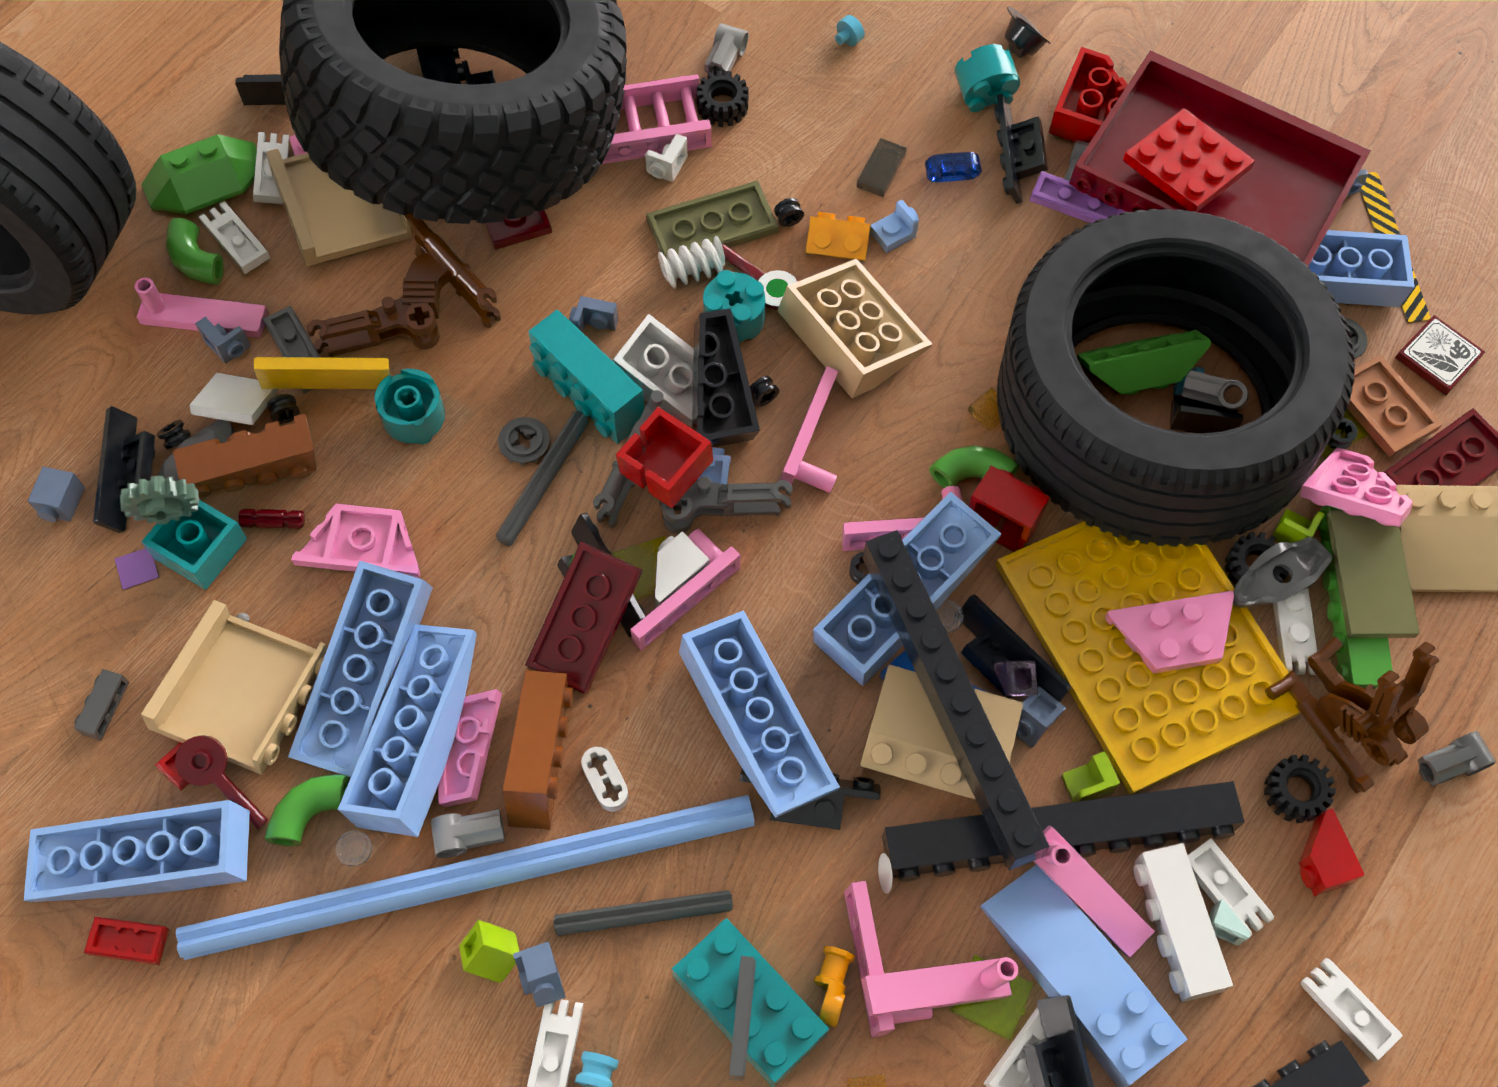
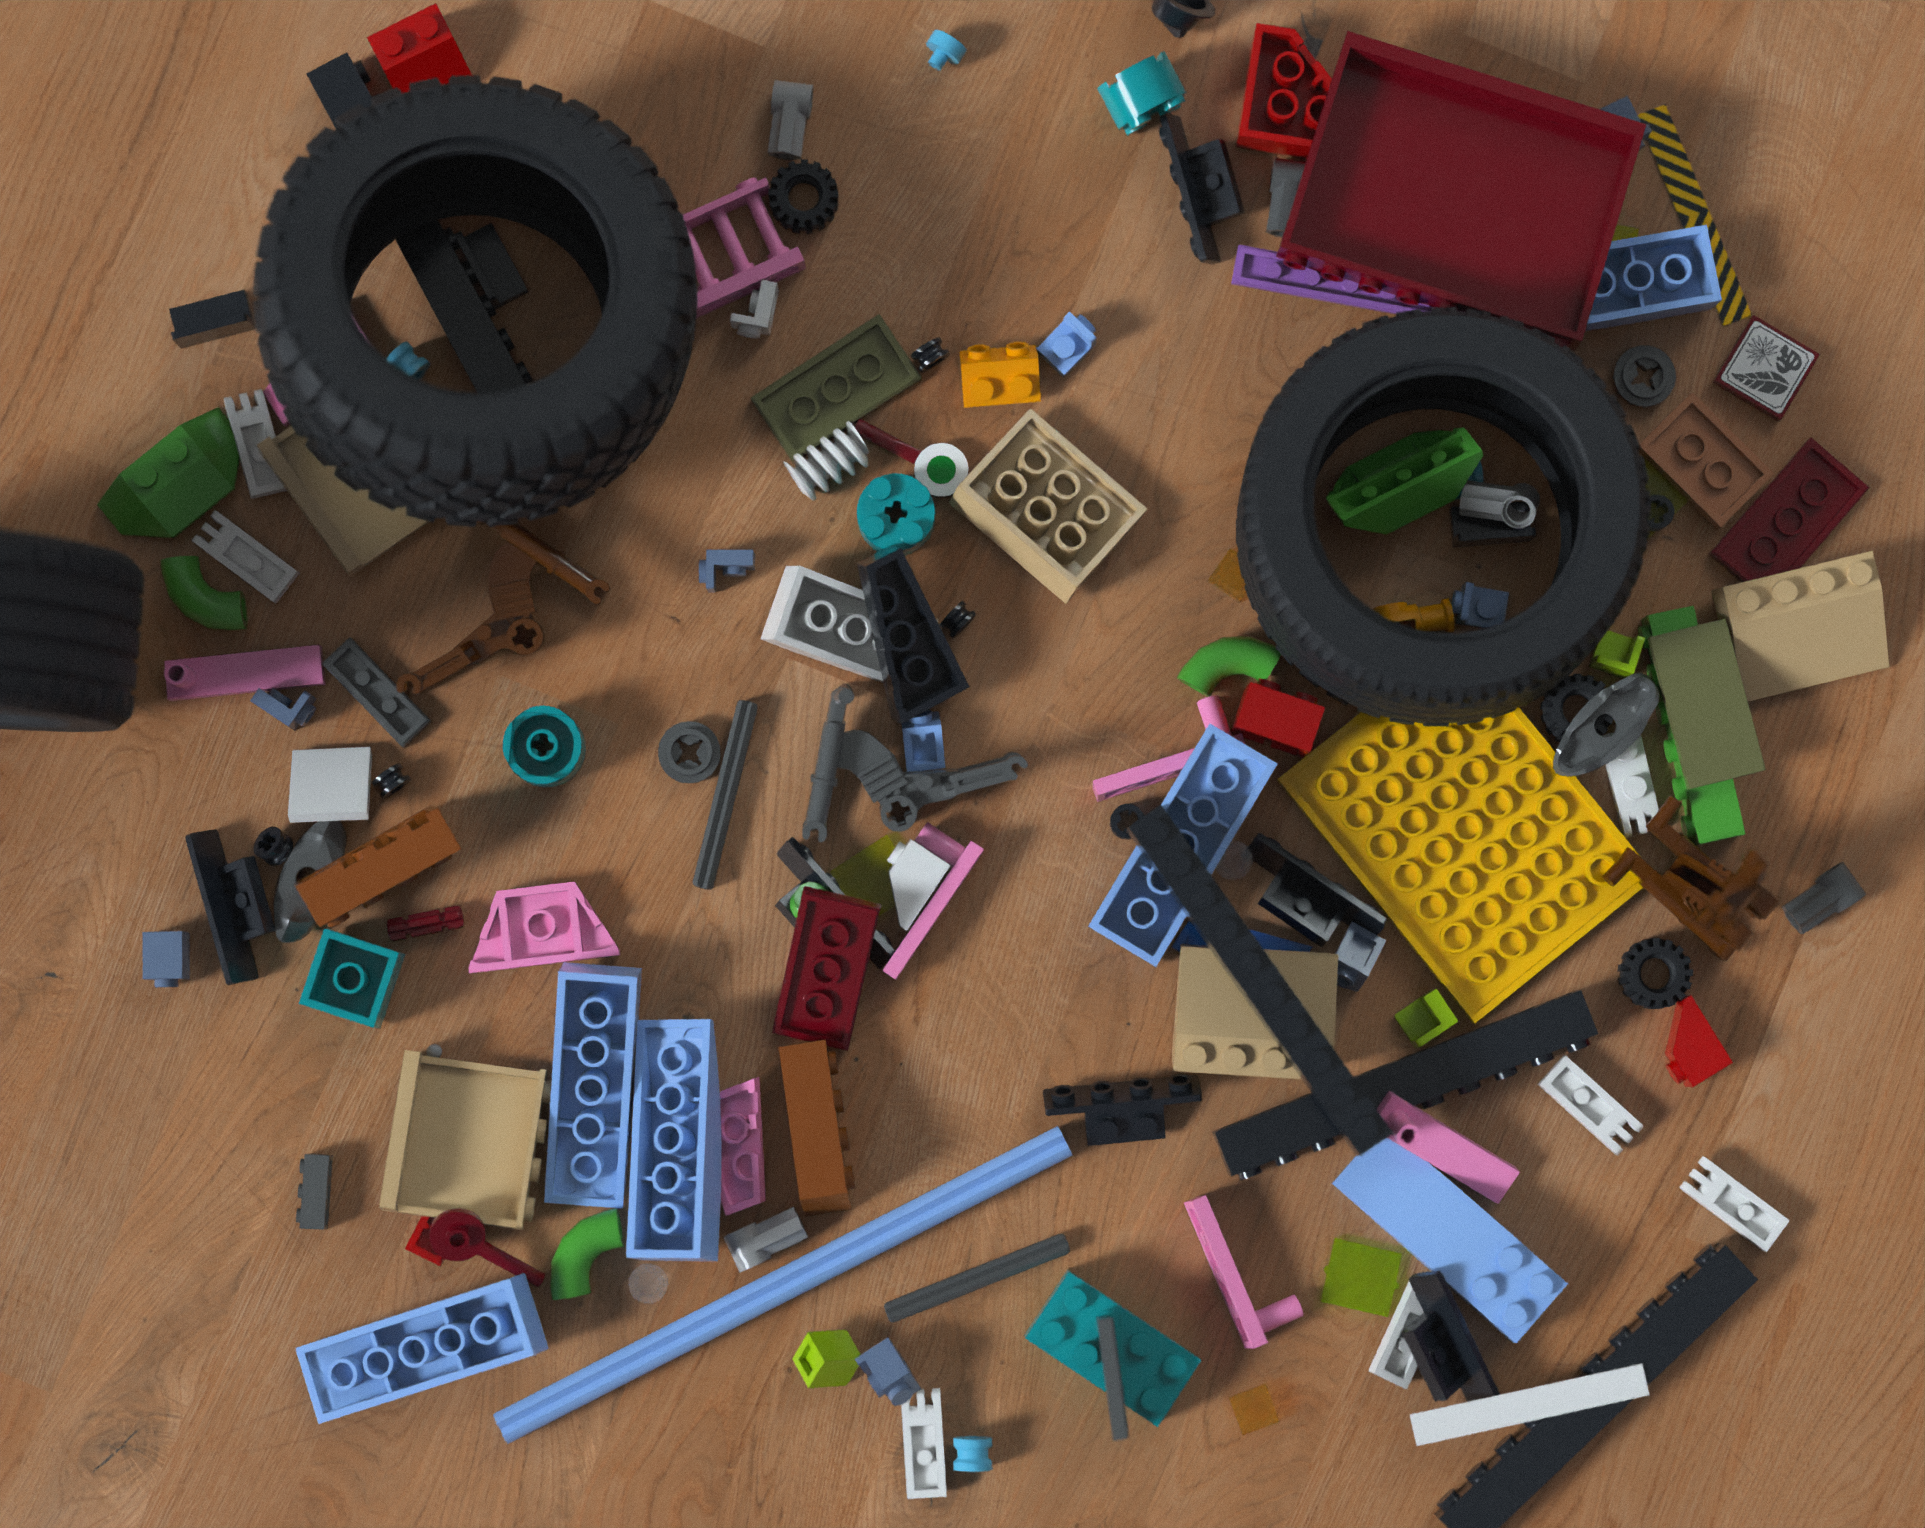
camera: 15 degrees left, 20 degrees up
red plate [84,916,170,966] -> none
medium lavender sticker [115,548,159,590] -> none
sand green gear [120,476,199,524] -> none
yellow tile [254,357,390,389] -> none
teal brick [528,309,645,444] -> none
white beam [581,747,629,812] -> none
red piece [616,407,713,509] -> none
light blue slope [679,610,840,818] -> none
bright pink piece [779,366,838,493] -> none
light orange connector [813,946,855,1027] -> none
clear smoke tile [857,138,907,197] -> none
bright pink piece [861,957,1018,1017] -> none
white sticker [878,853,893,894] -> none
clear blue beam [924,152,982,182] -> none
clear purple slope [994,661,1038,697] -> none
bright pink wing [1105,591,1234,674] -> none
plate [1122,109,1255,212] -> none
white brick [1133,843,1233,1002] -> none
light aqua slope [1209,899,1251,946] -> none
bright pink plate [1300,447,1413,527] -> none

